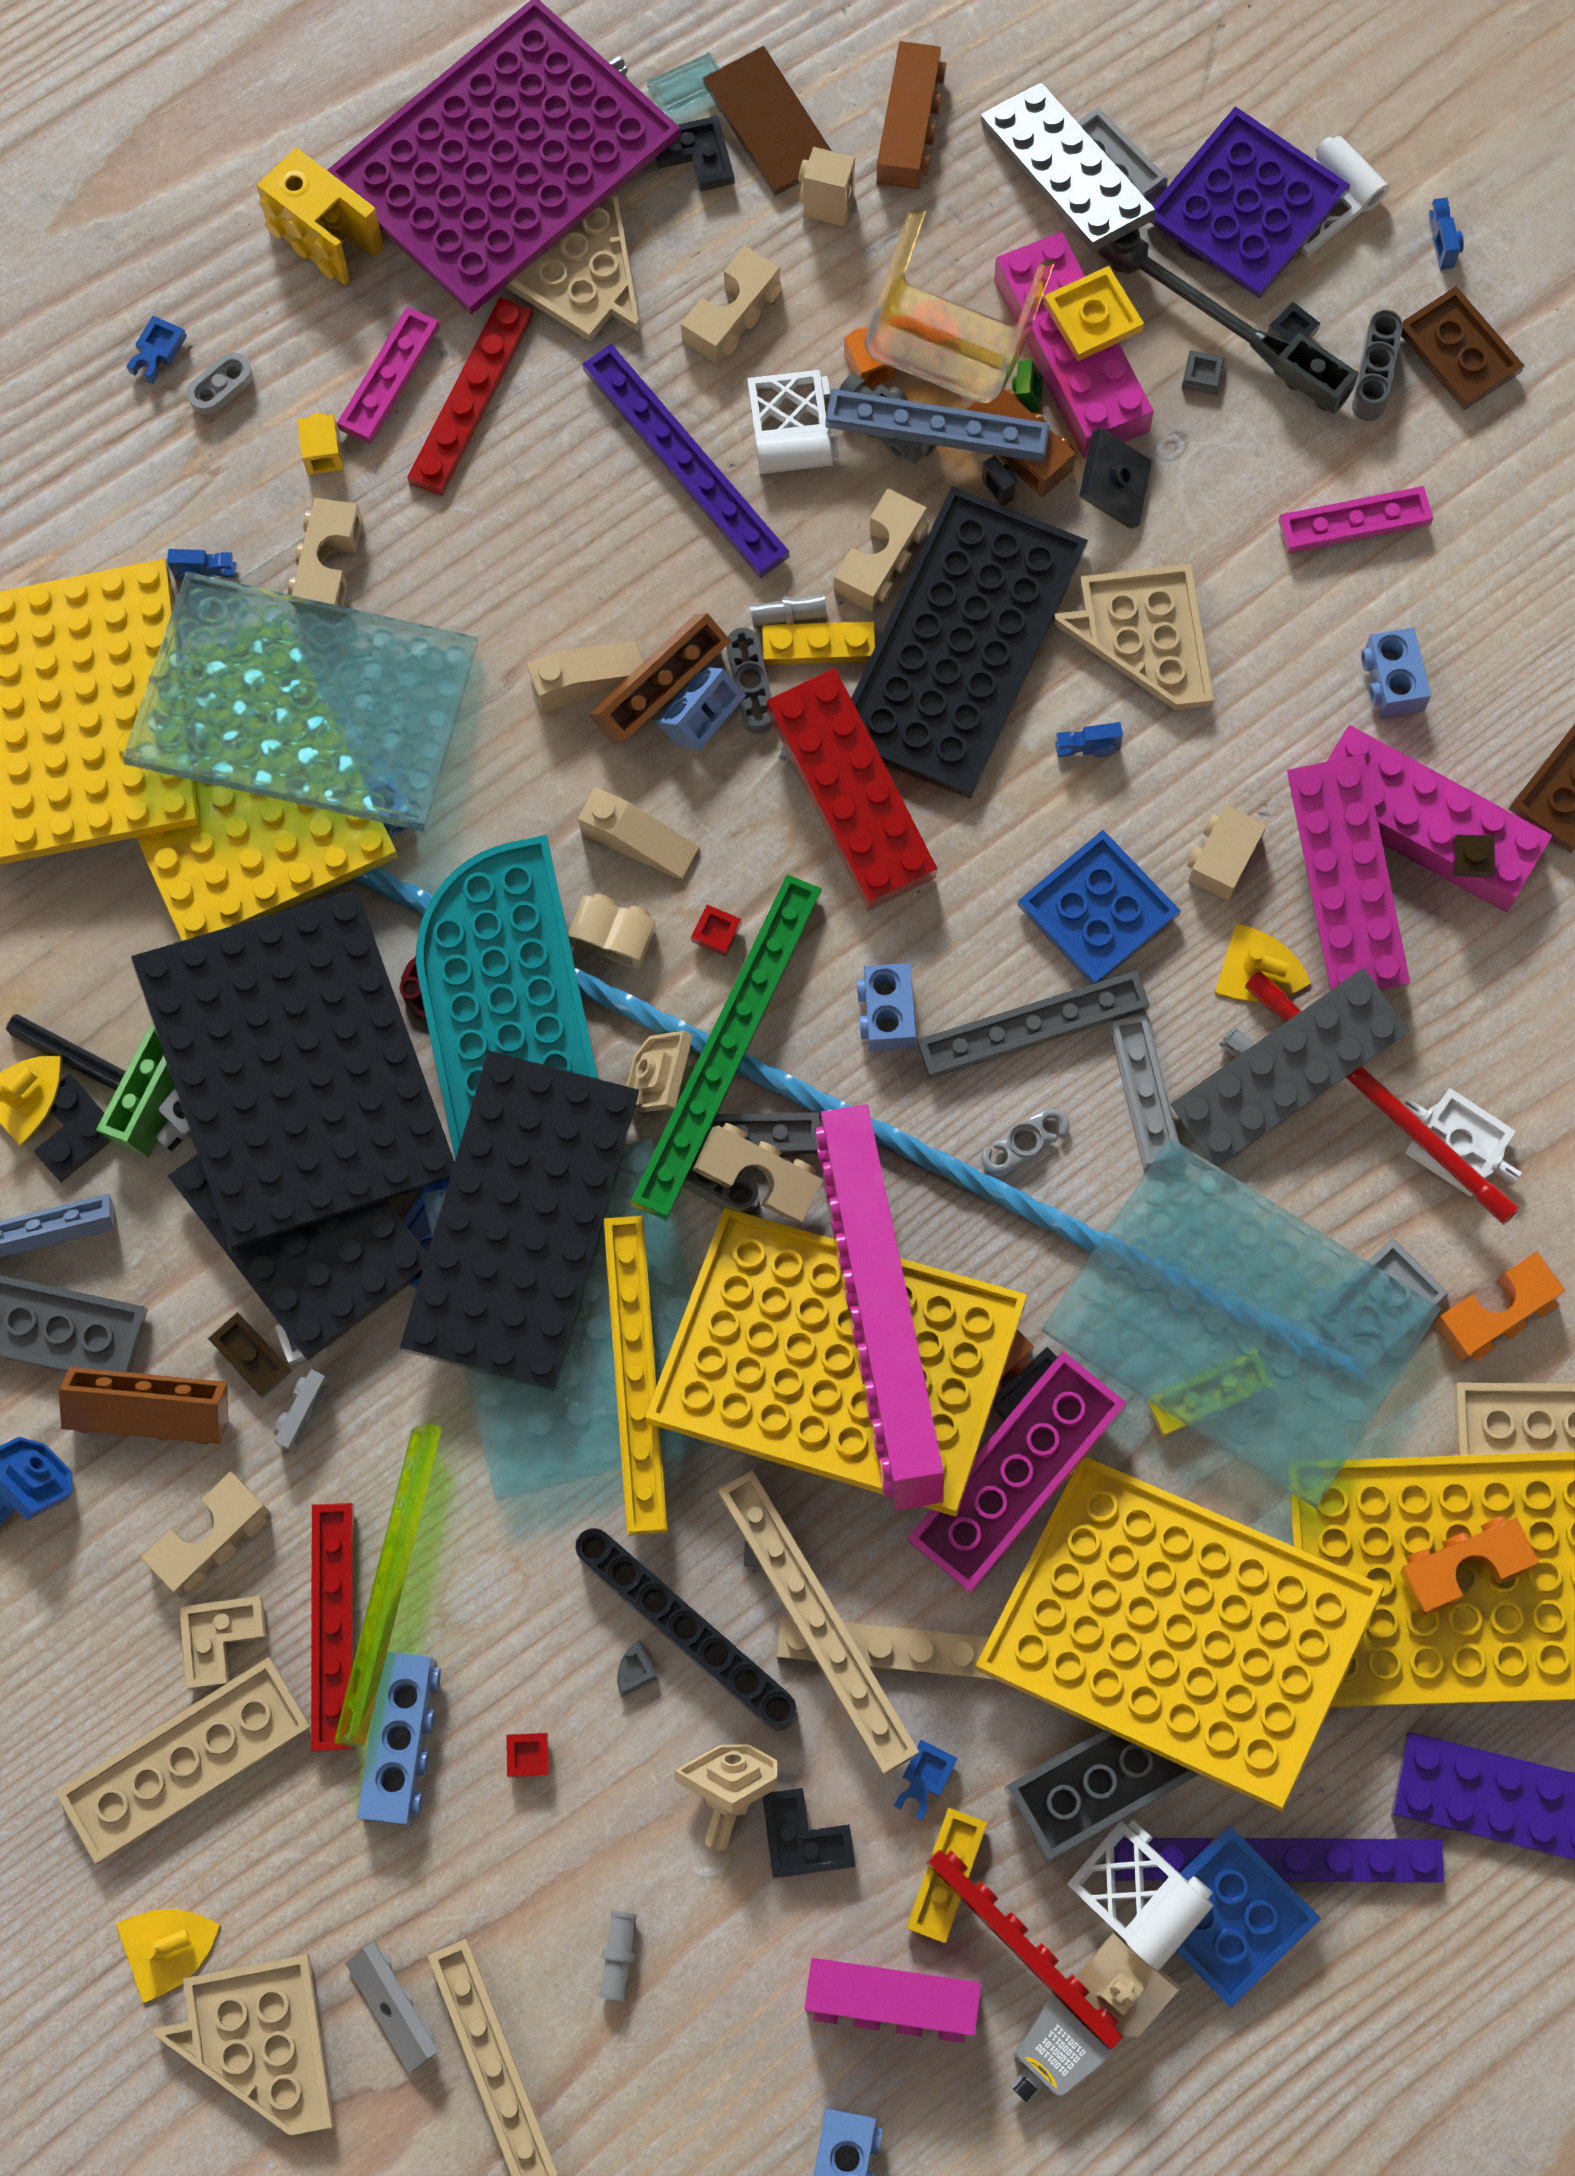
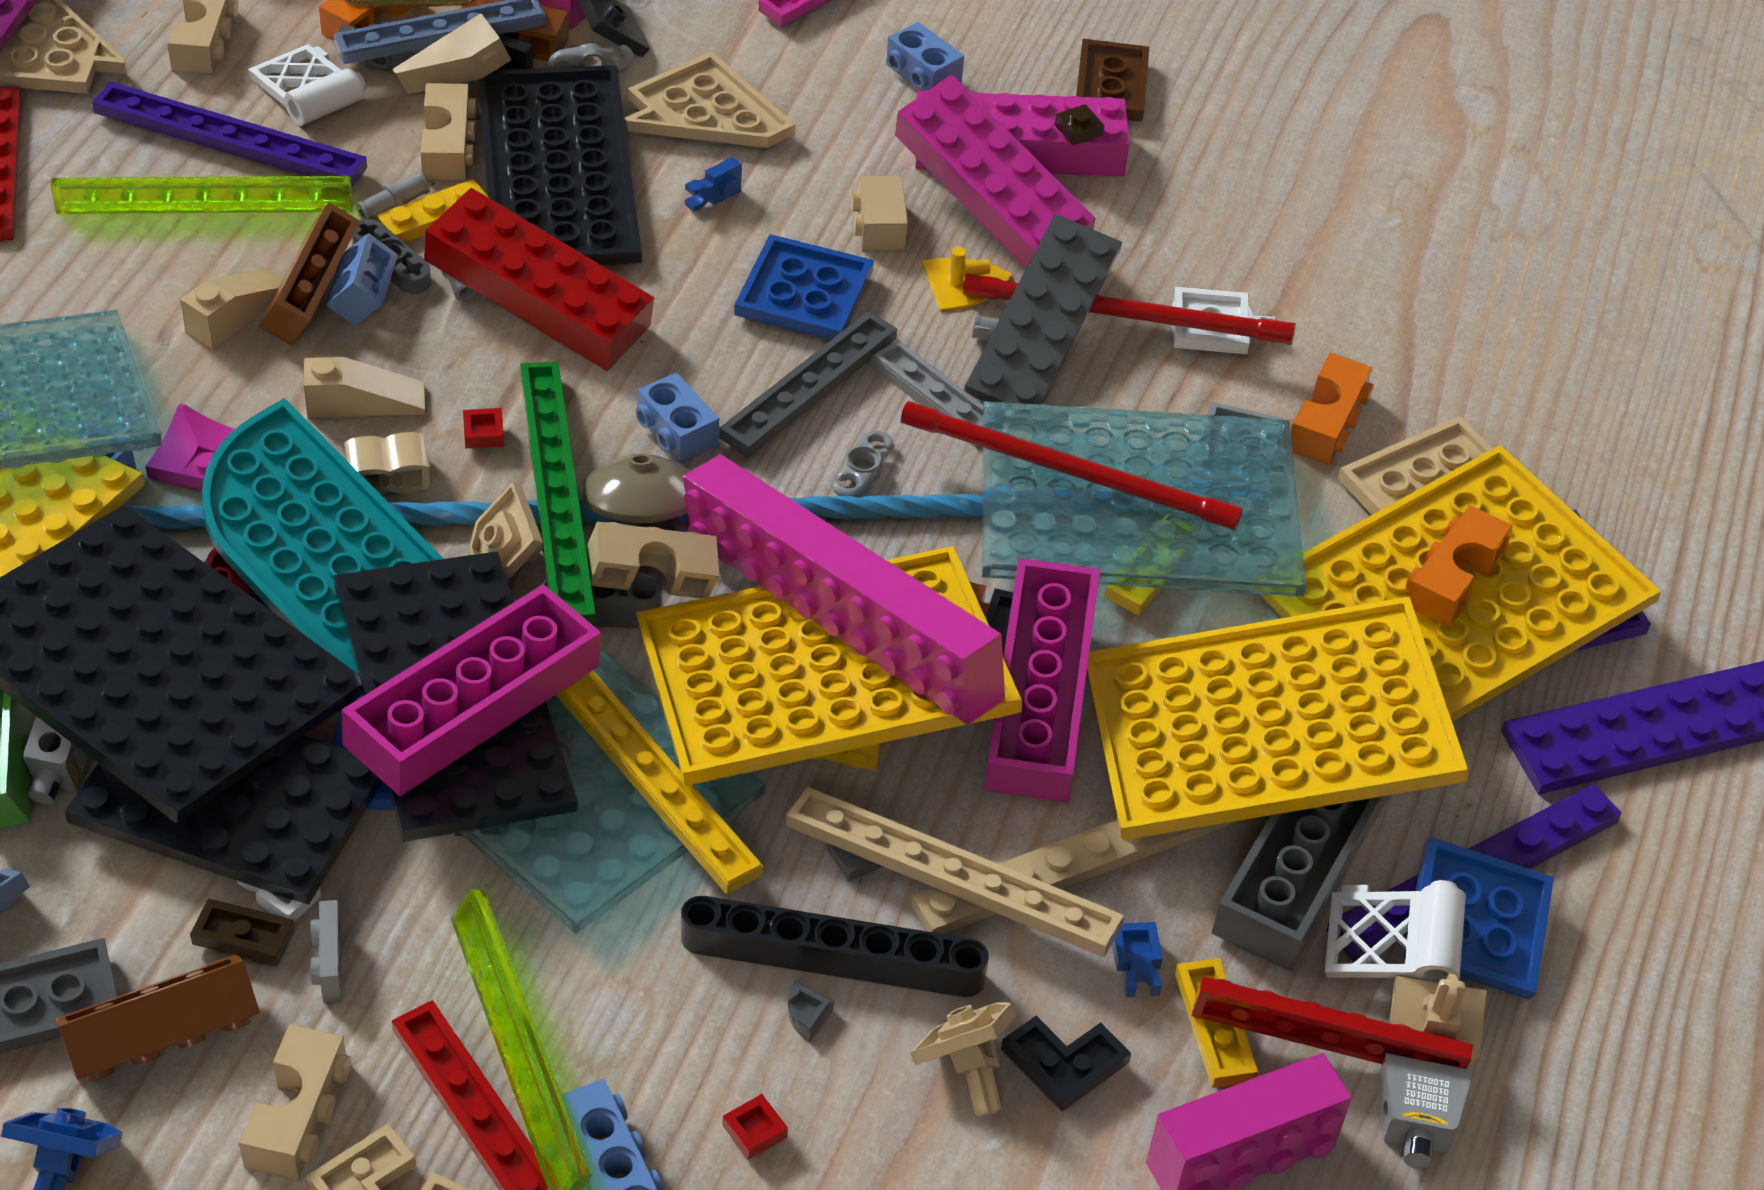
camera: 40 degrees left, 25 degrees down
none -> clear neon green tile [51,176,353,214]
none -> dark pink plate [145,403,234,490]
none -> dark pink brick [342,584,601,796]
none -> tan slope [393,13,511,95]
none -> light grey piece [547,43,634,72]
none -> dark tan dish [581,454,690,523]
none -> red piece [900,401,1243,530]

